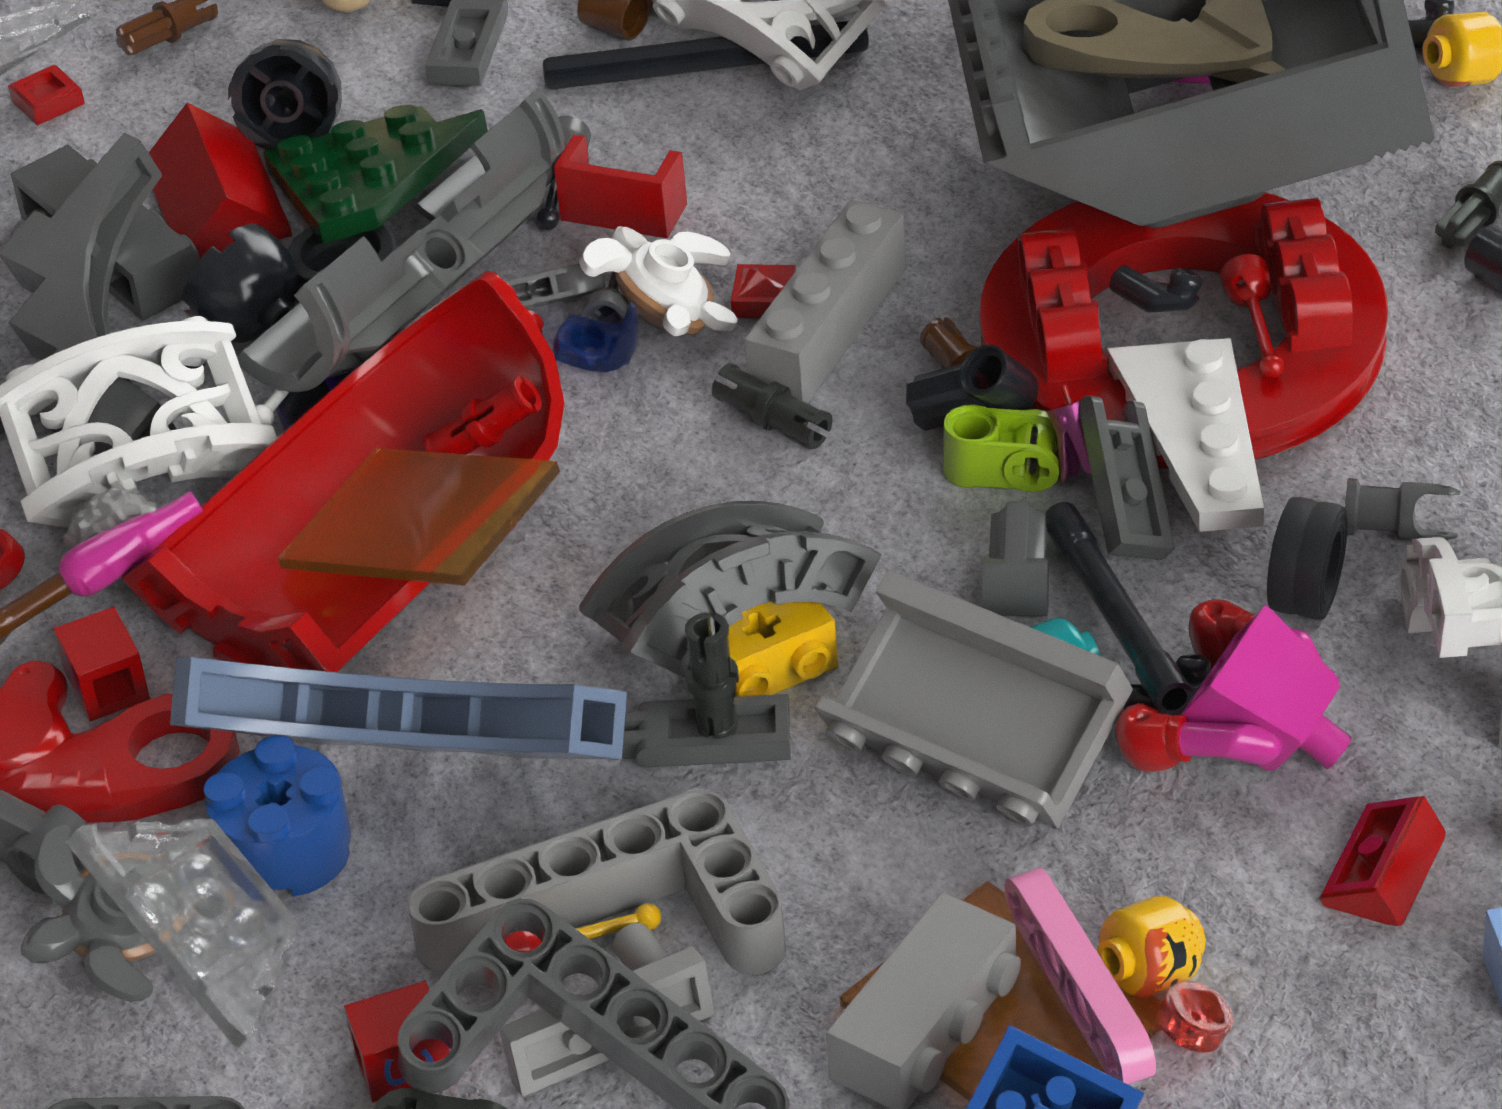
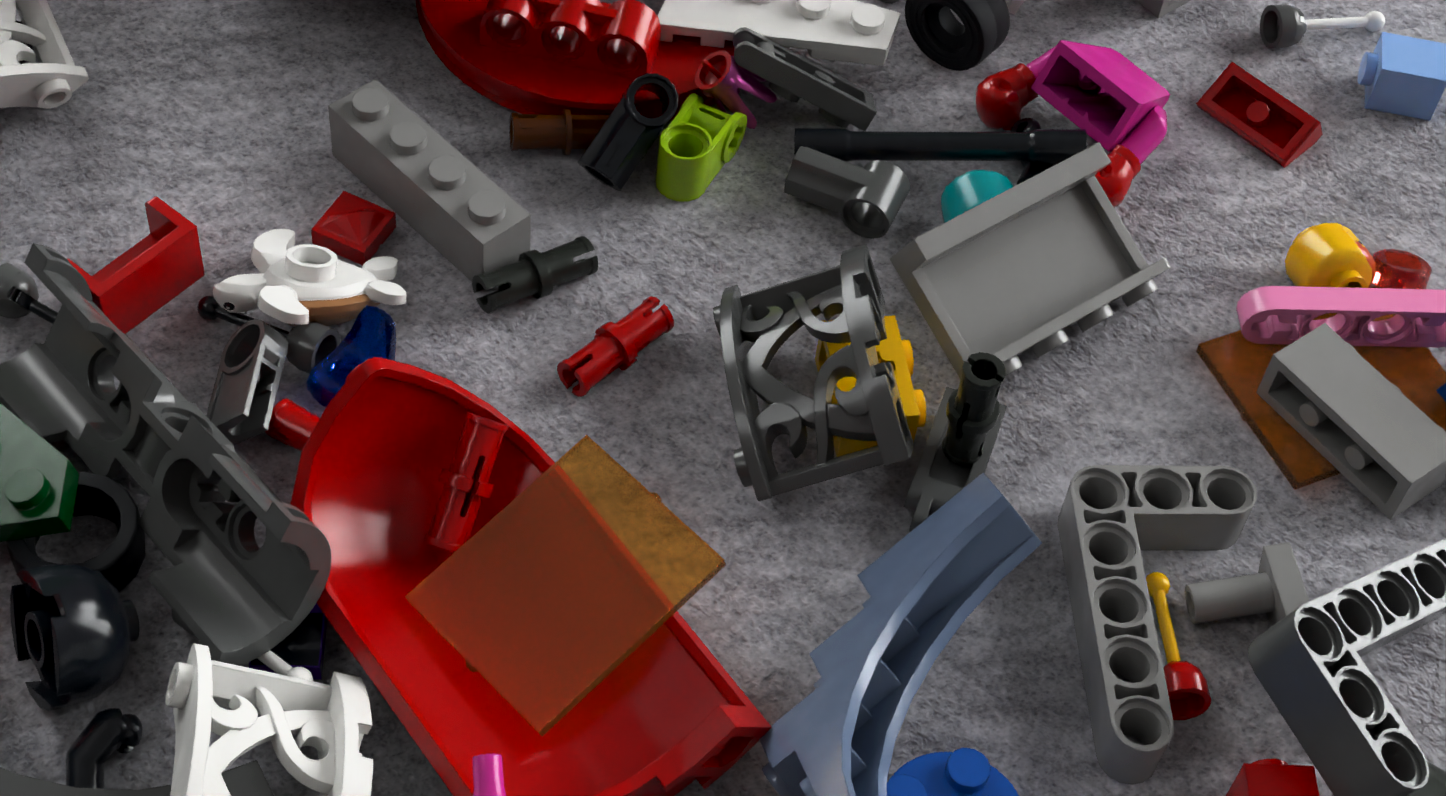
camera: 80 degrees left, 10 degrees up
none -> red pin [557,296,674,397]

